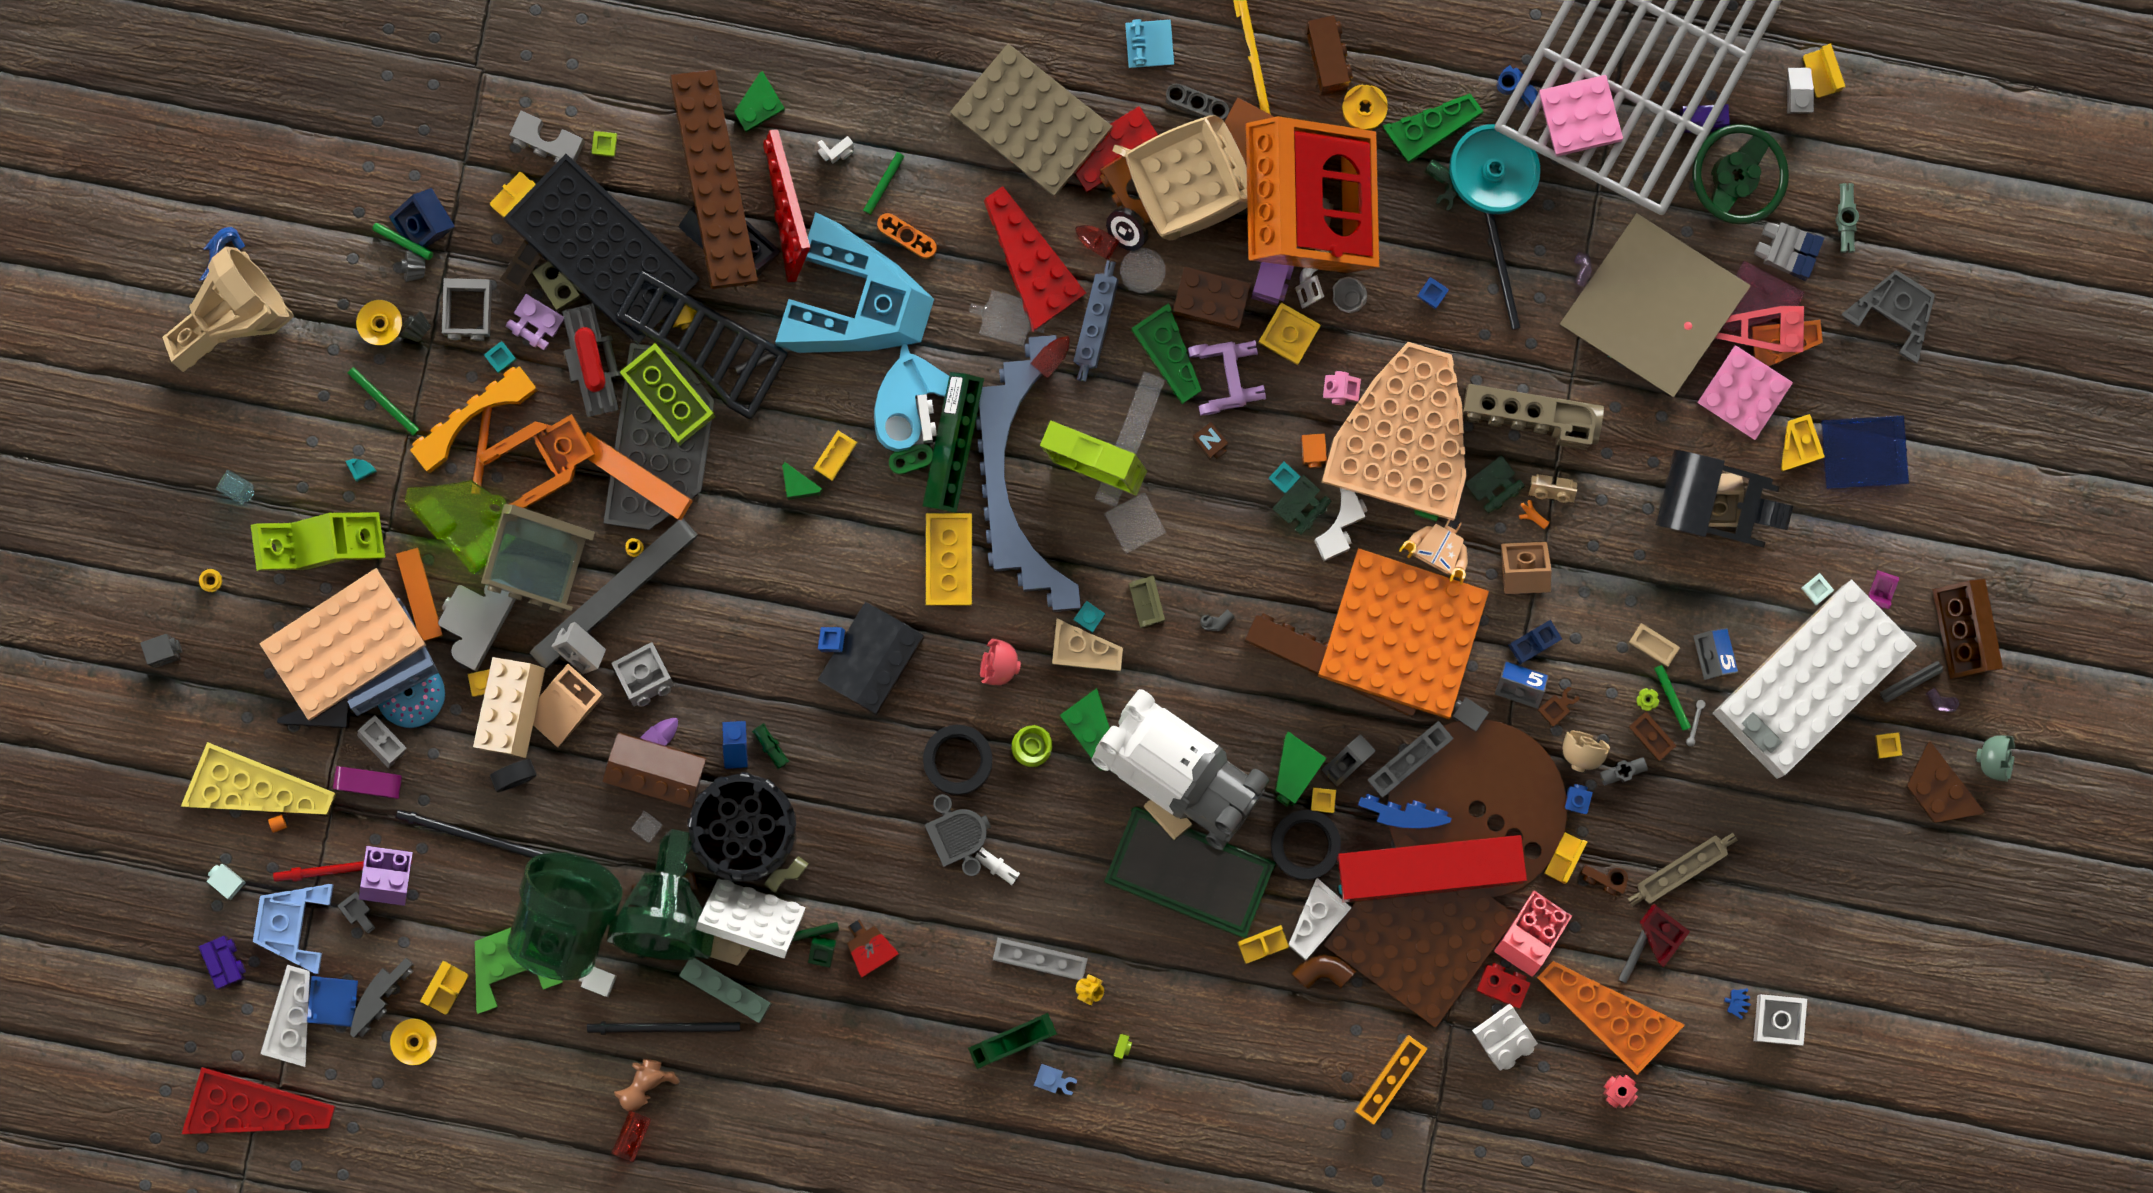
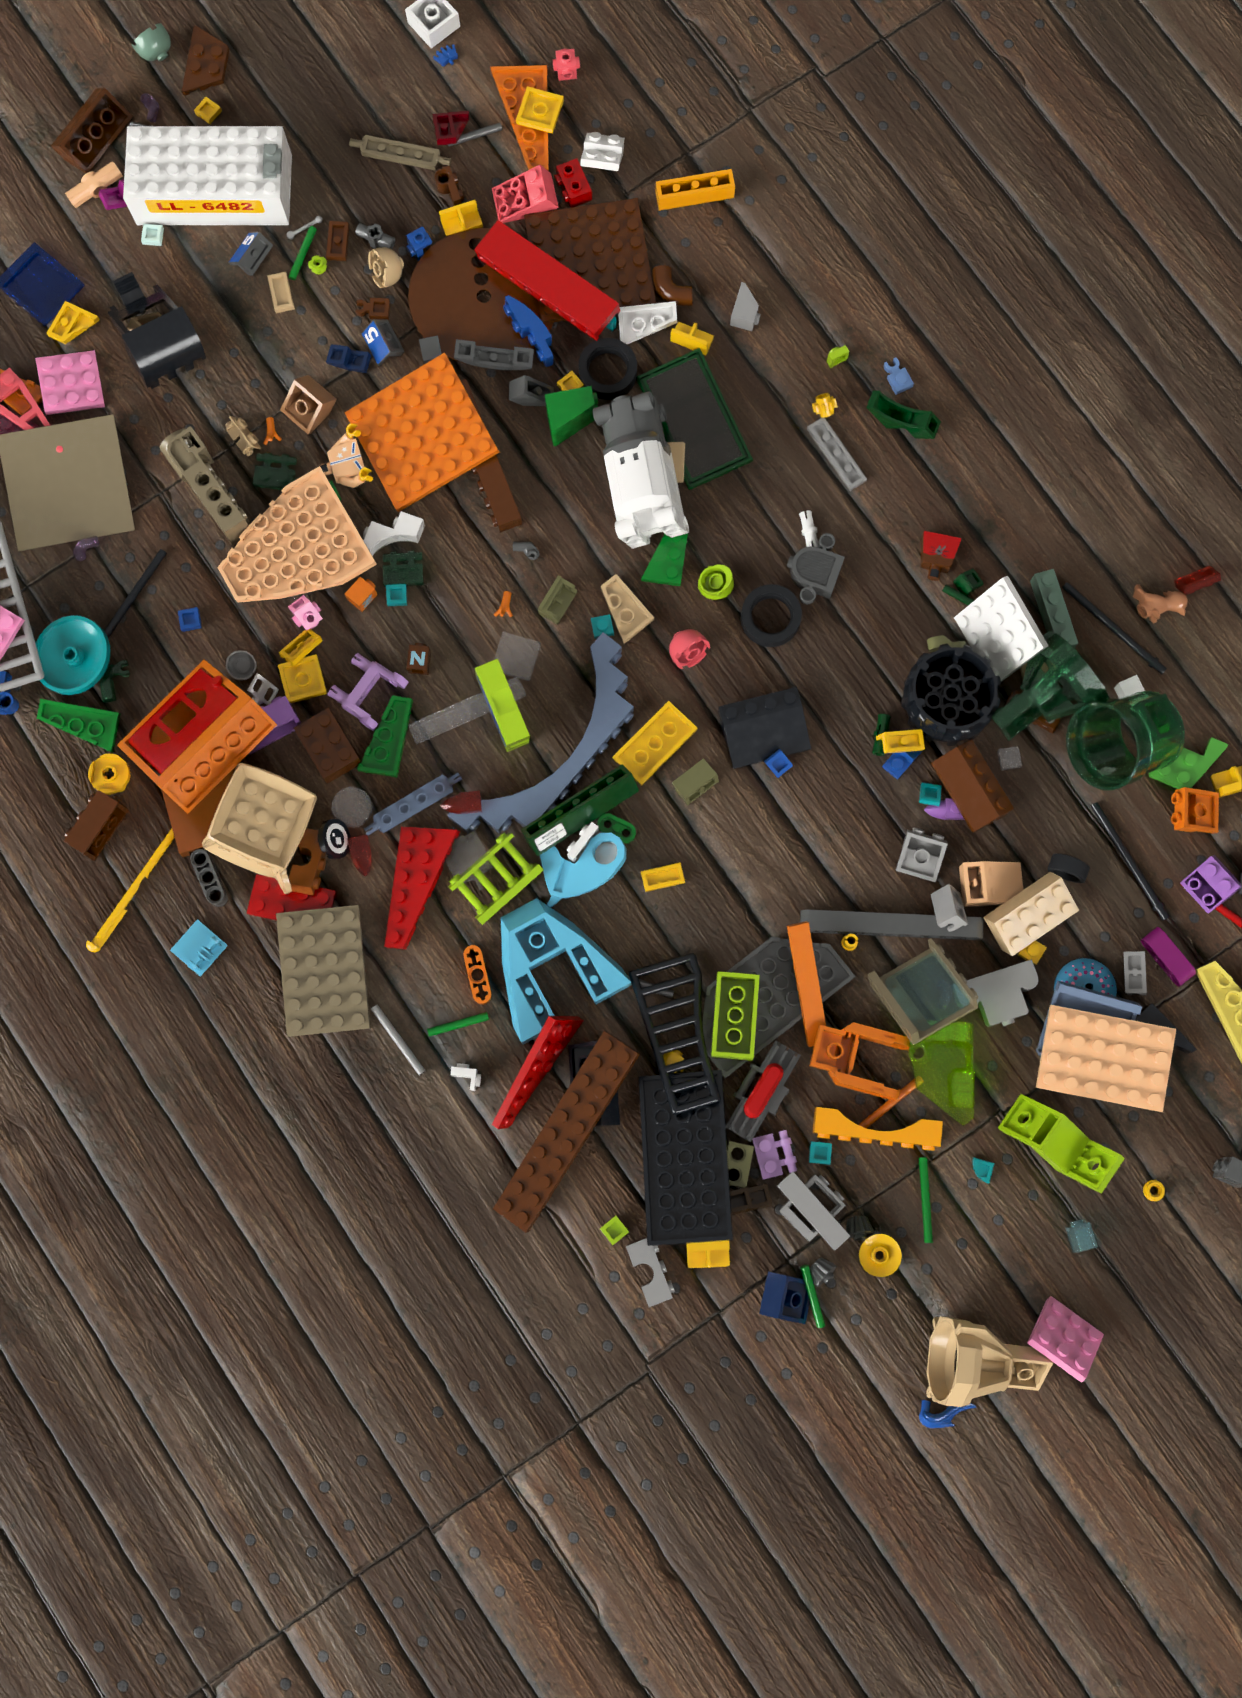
camera: 130 degrees left, 5 degrees down
orange tile [396,548,443,642] -> none
green wing [734,71,785,132] -> none
green slope [782,462,823,500] -> none
none -> light nougat piece [65,162,123,208]
none -> yellow tile [279,629,322,666]
none -> light grey bar [371,1004,426,1076]
none -> lime fence [448,832,543,925]
none -> orange bar [494,591,513,617]
none -> yellow plate [516,86,564,134]
none -> olive hinge [672,758,719,806]
none -> light grey slope [730,282,761,331]
none -> light grey tile [777,1171,850,1251]
none -> yellow panel [876,729,925,754]
none -> teal tile [919,782,942,806]
none -> bright pink plate [1027,1296,1104,1383]
none -> orange plate [1171,787,1219,834]

